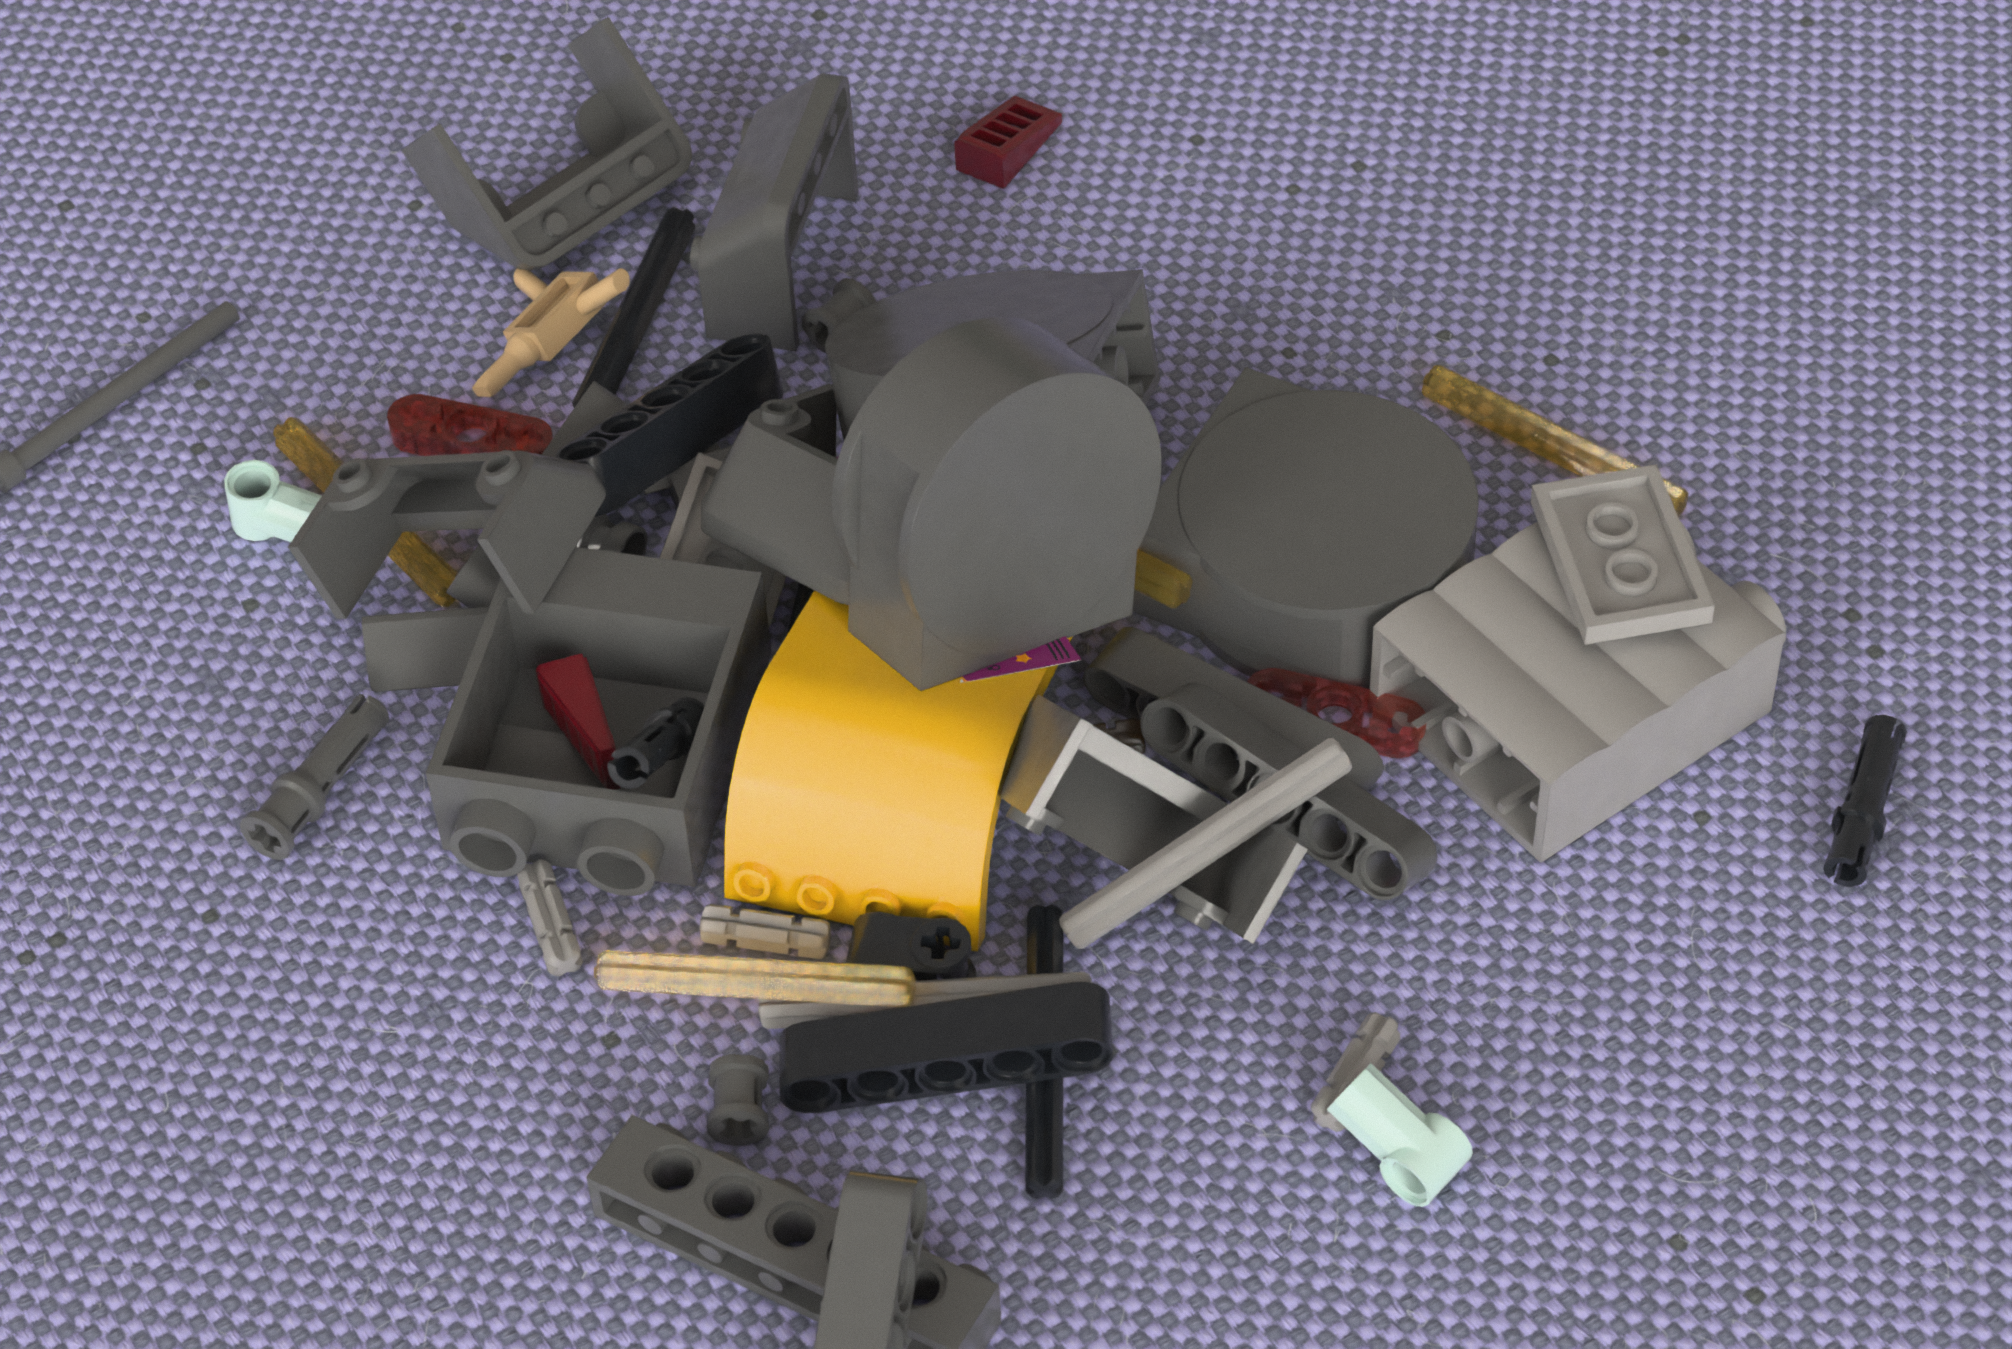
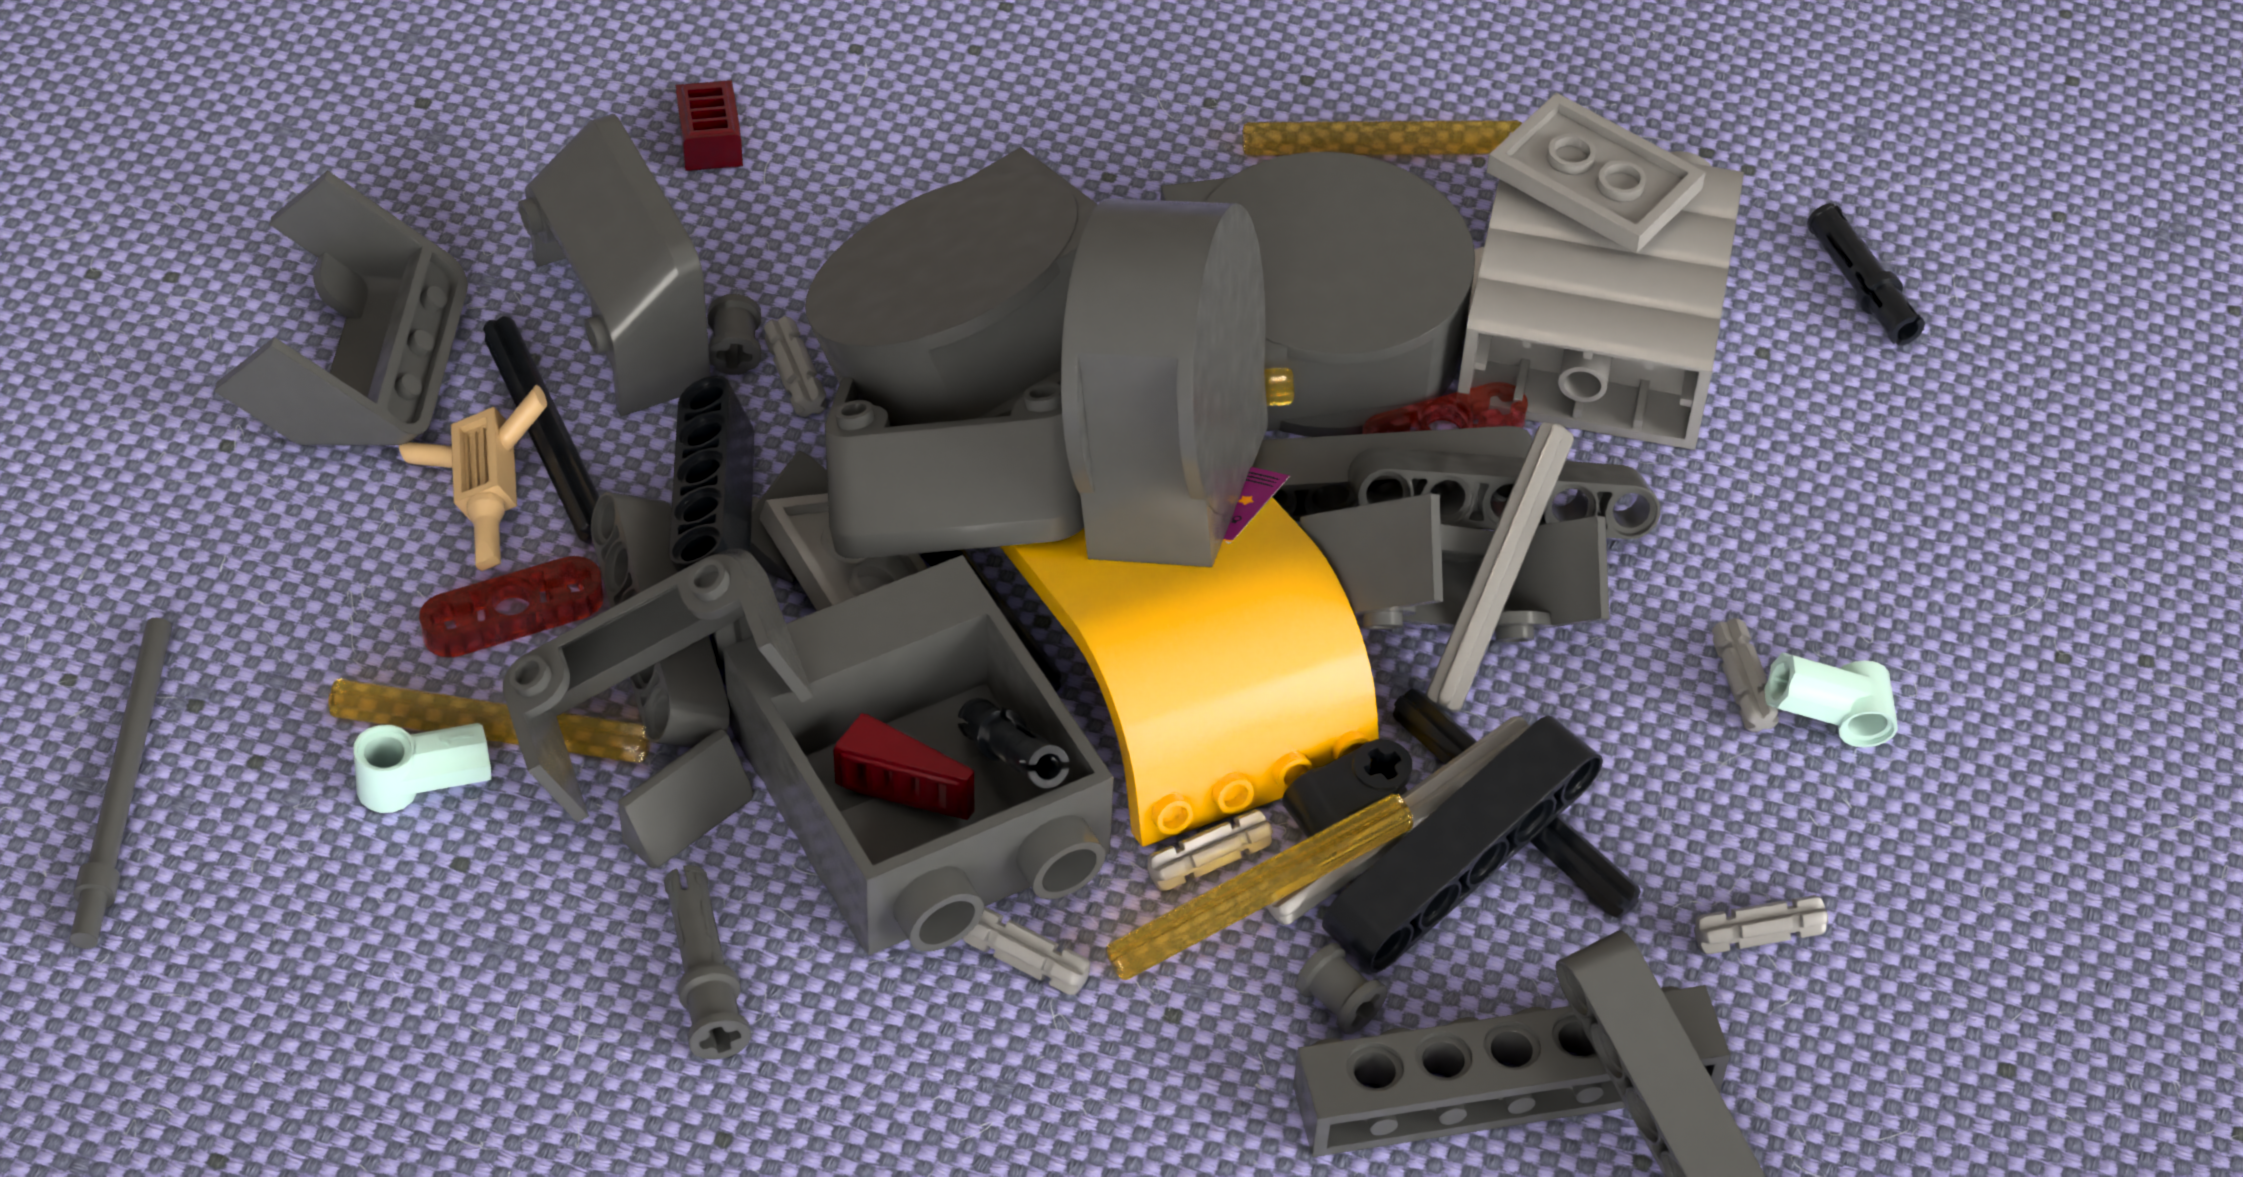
camera: 45 degrees left, 0 degrees up
none -> light grey axle [1694,895,1828,954]

